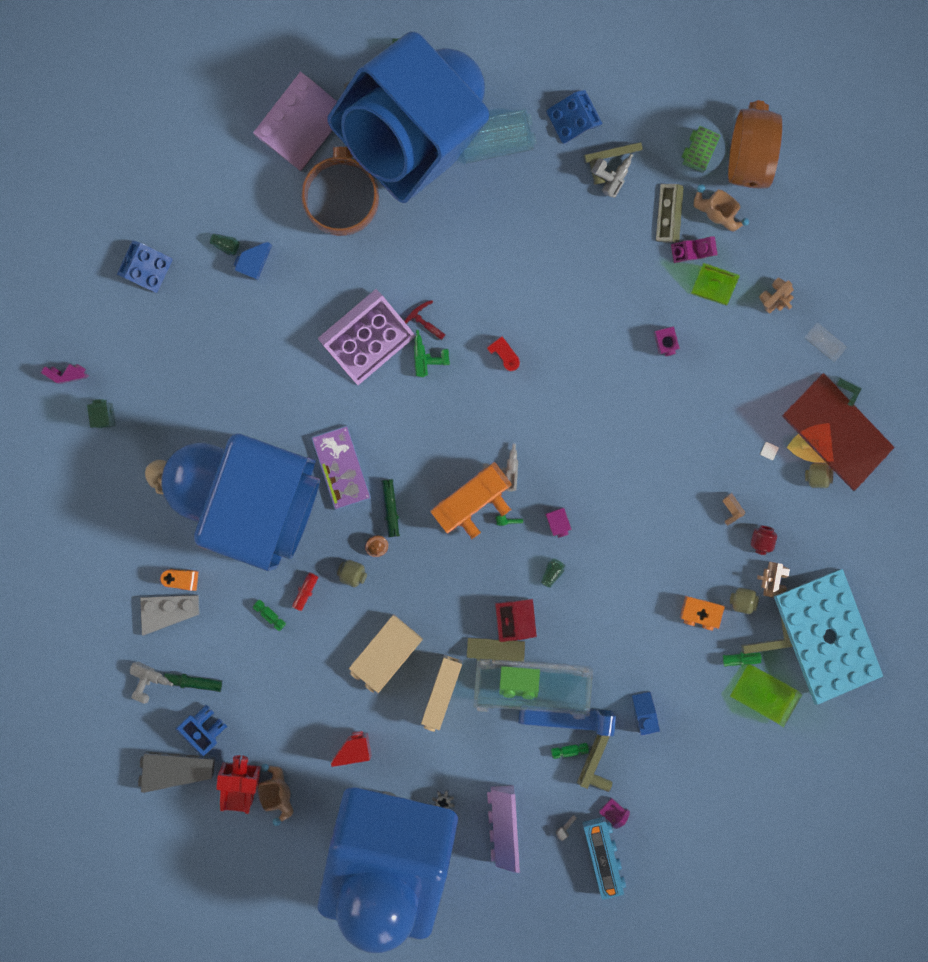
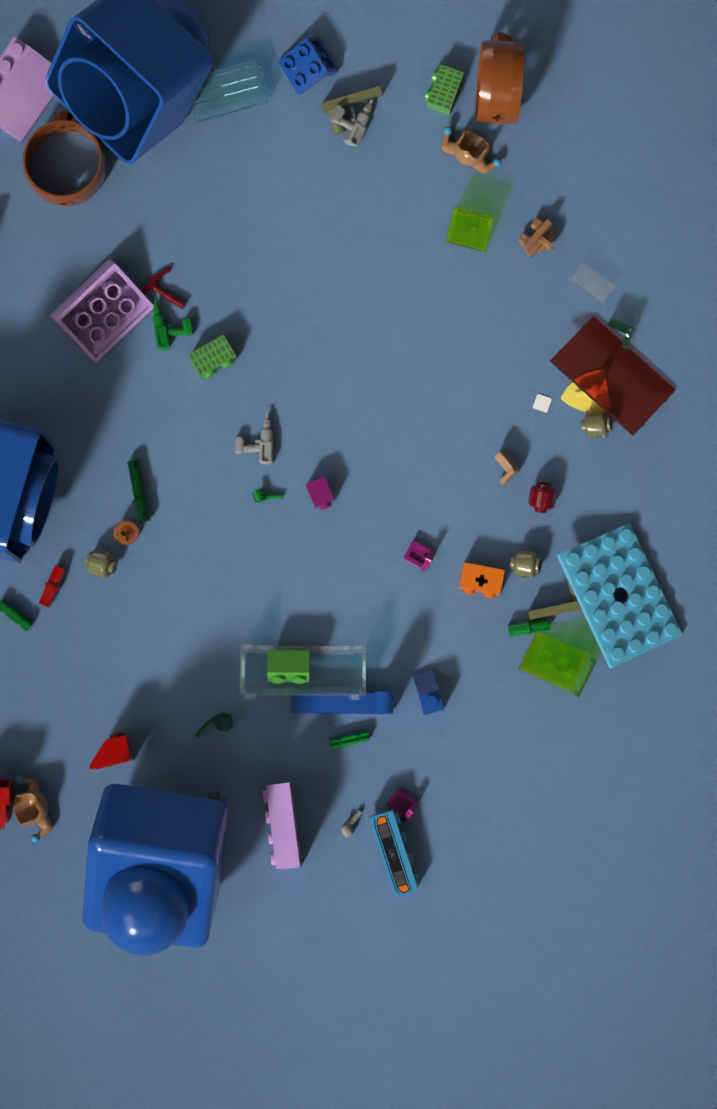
camera: 10 degrees left, 5 degrees down
medium lavender tile [311,425,371,510] -> none
tan brick [349,614,423,693] -> none
tan brick [421,655,462,732] -> none
orange piece [430,462,512,540] -> none
olive slope [467,638,525,662] -> none
red leg [487,336,520,371] -> none
dark red slope [495,599,537,642] -> none
clear green cone [541,558,566,588] -> none
olive piece [577,734,613,792] -> none
magenta brick [654,326,680,357] -> none
olive slope [656,184,684,243] -> none
magenta slope [671,236,718,263] -> none
medium nougat hips [757,562,790,598] -> none
none -> bright green brick [188,334,237,379]
none -> clear green panel [195,713,234,738]
none -> magenta tile [403,540,436,572]

